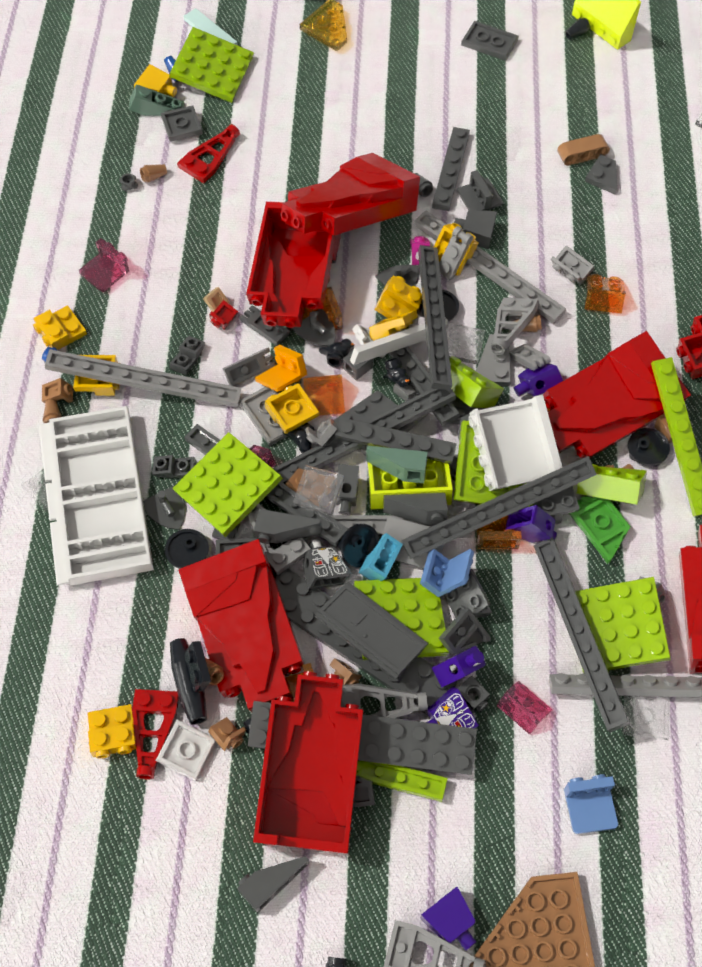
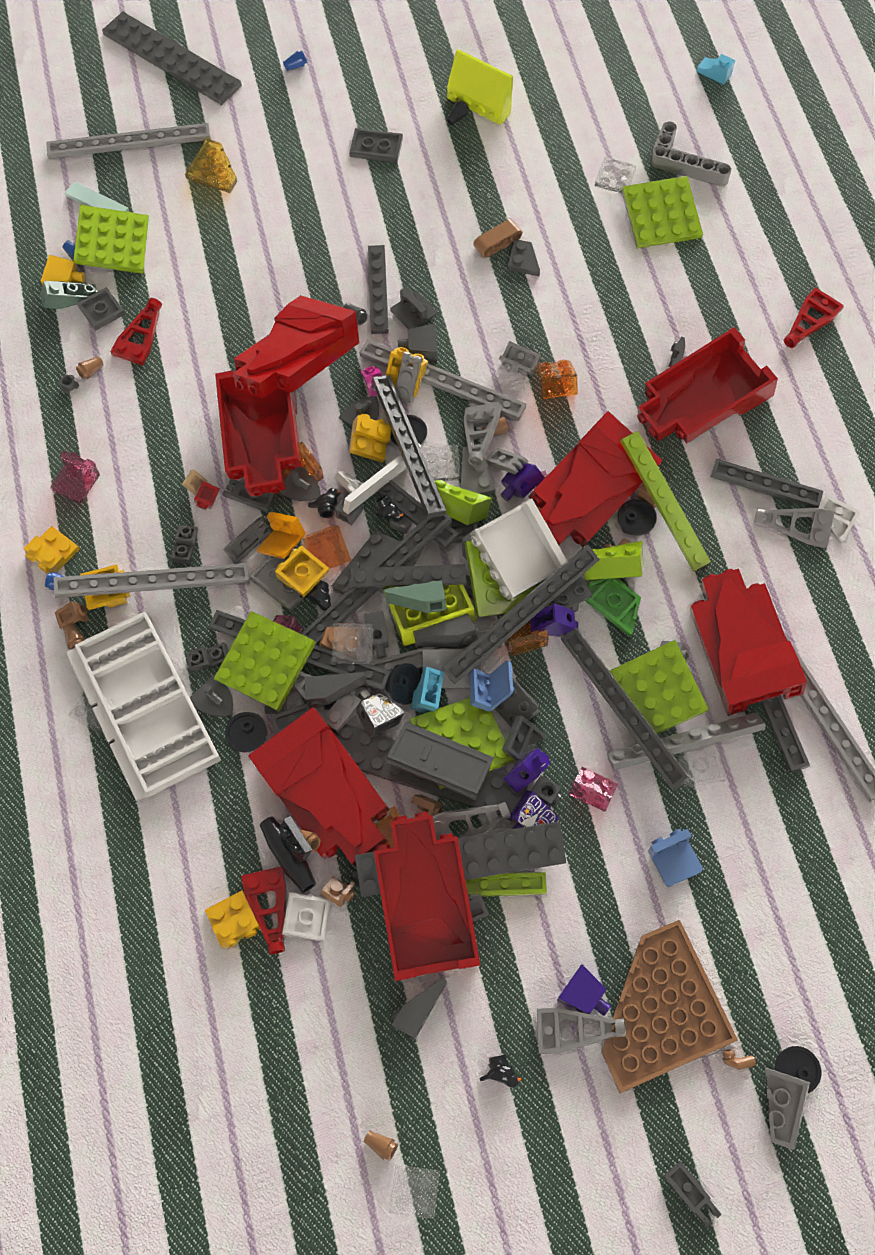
camera: 15 degrees left, 5 degrees up
light grey bracket [305,418,337,446] -> none
yellow plate [369,310,418,341] -> none

